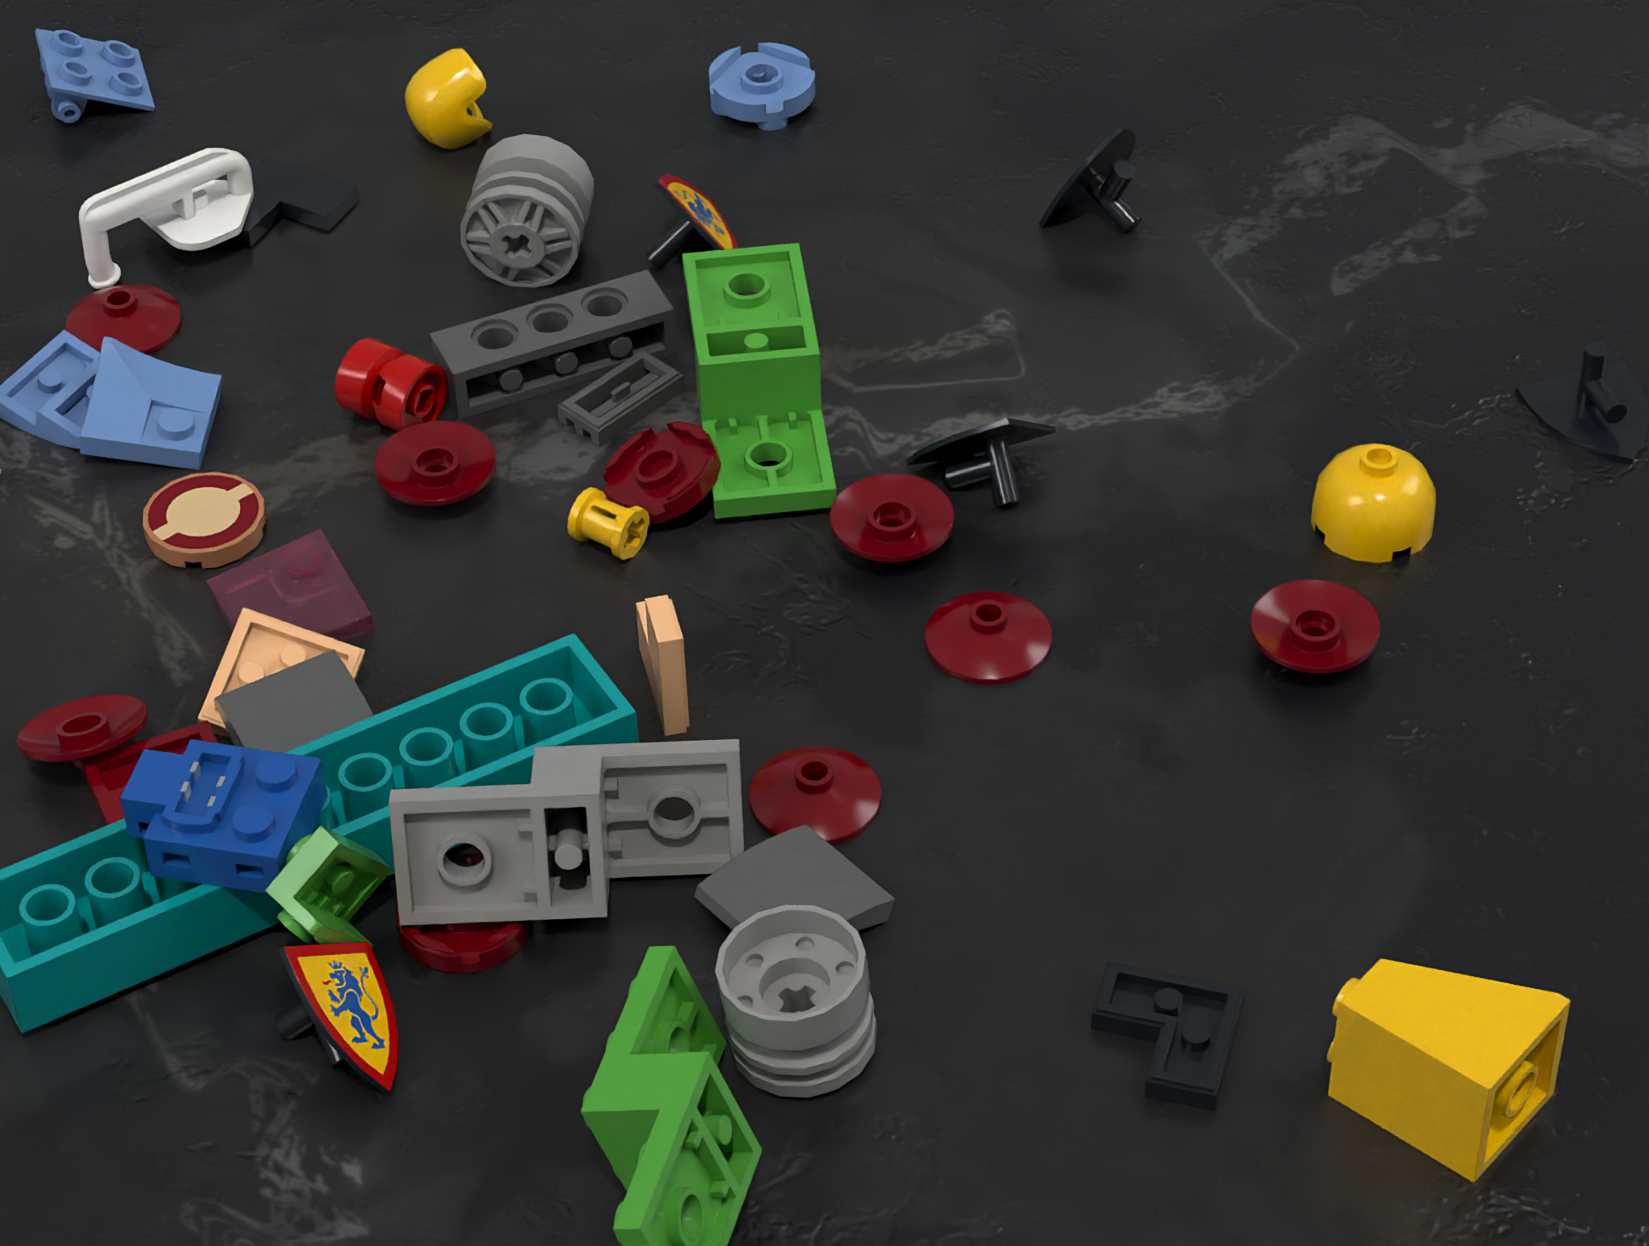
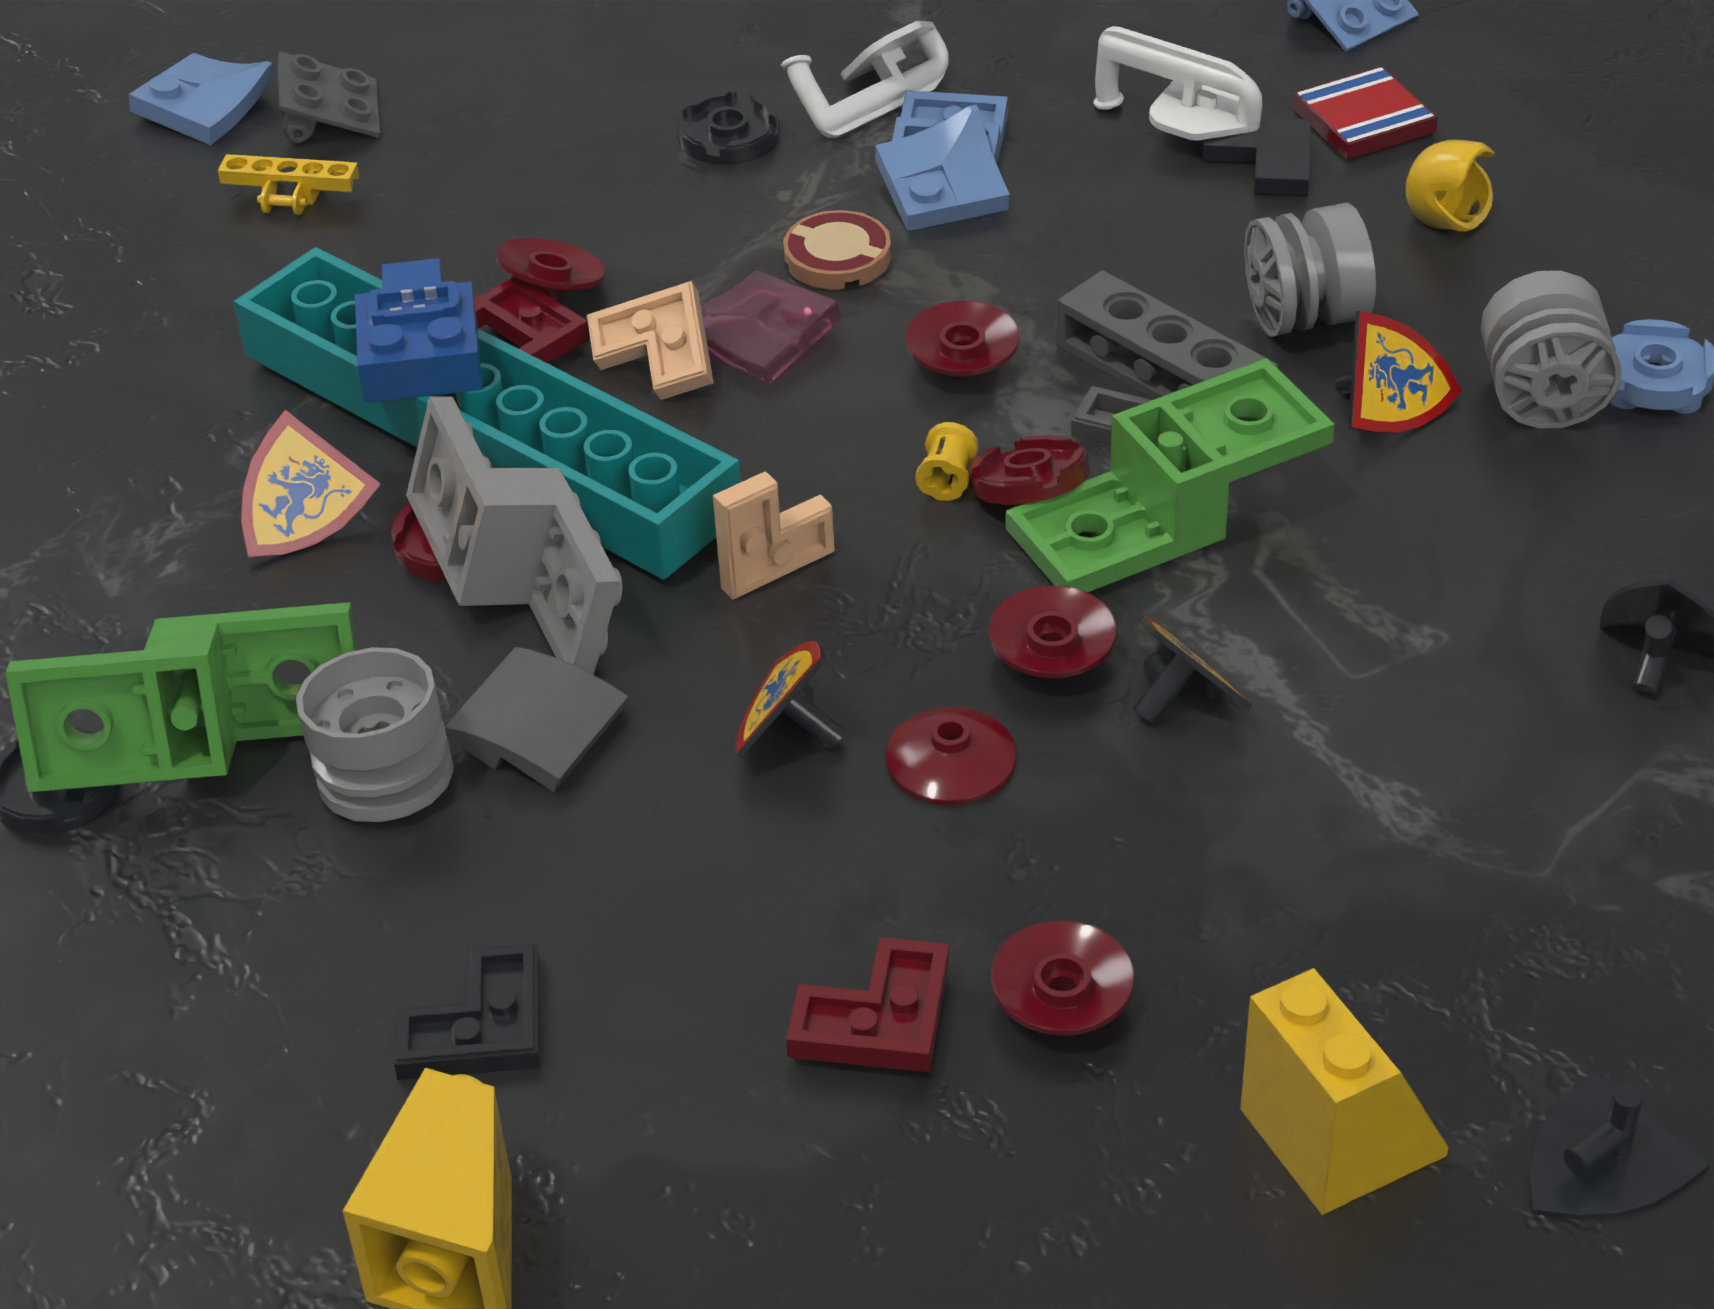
camera: 70 degrees right, 0 degrees up
dark red dish [66,284,182,355] -> none
dark grey slope [213,649,374,753] -> none
bright green bracket [265,826,393,948] -> none
red wheel [335,337,448,432] -> none
dark red dish [749,746,881,845] -> none
yellow cylinder [1311,443,1436,563] -> none
none -> shield [736,641,846,758]
none -> dark red plate [786,937,950,1072]
none -> yellow slope [1240,968,1449,1215]
none -> tile [1292,66,1438,160]
none -> light grey wheel [1480,270,1622,429]

